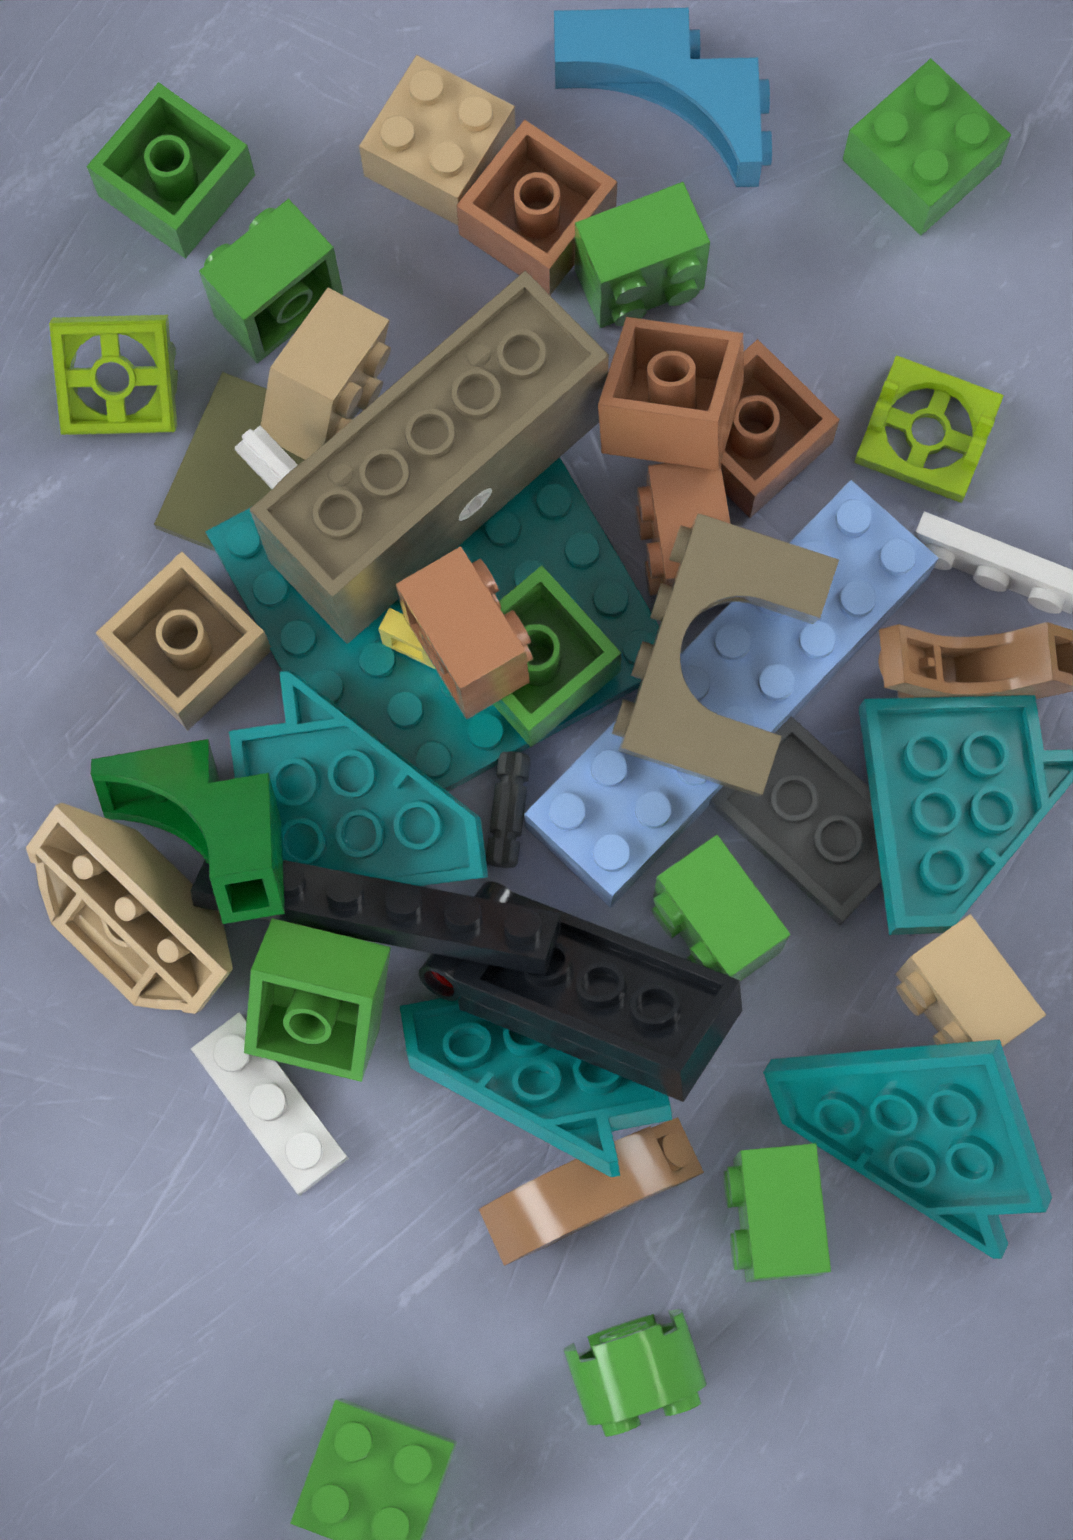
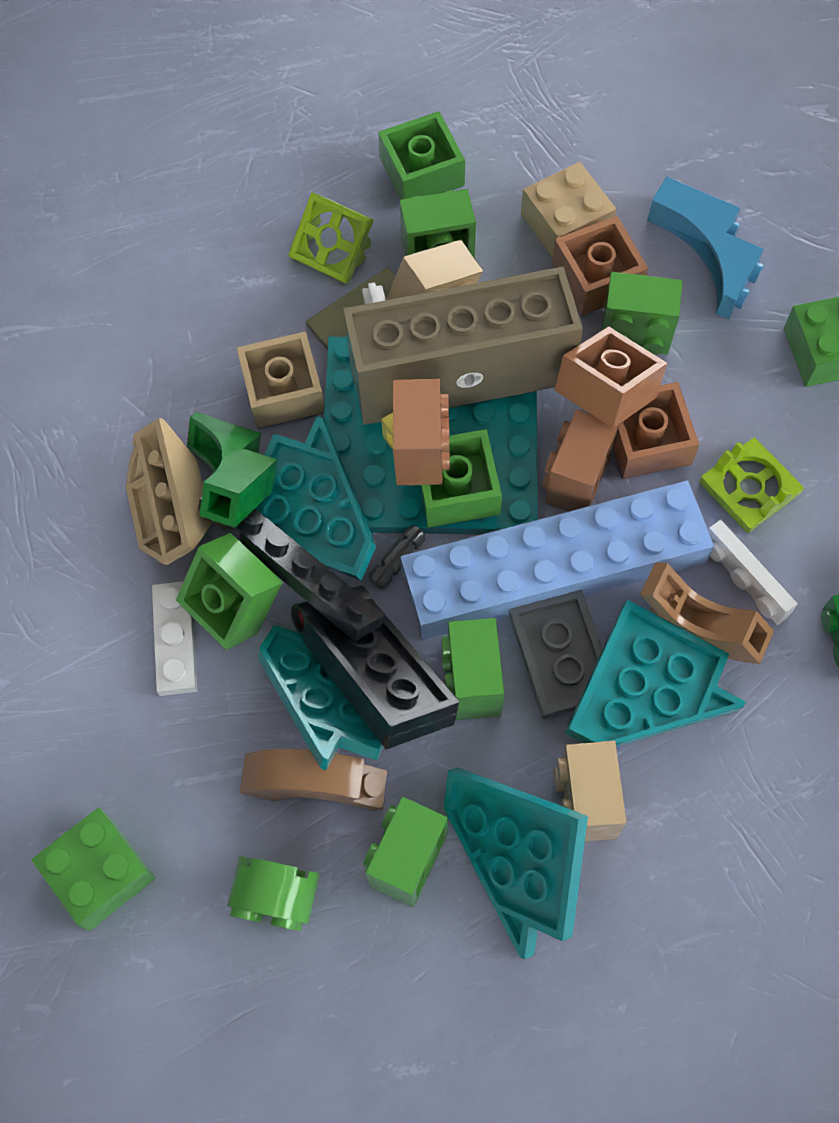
camera: 30 degrees right, 10 degrees down
dark tan arch [612,513,839,797] -> none

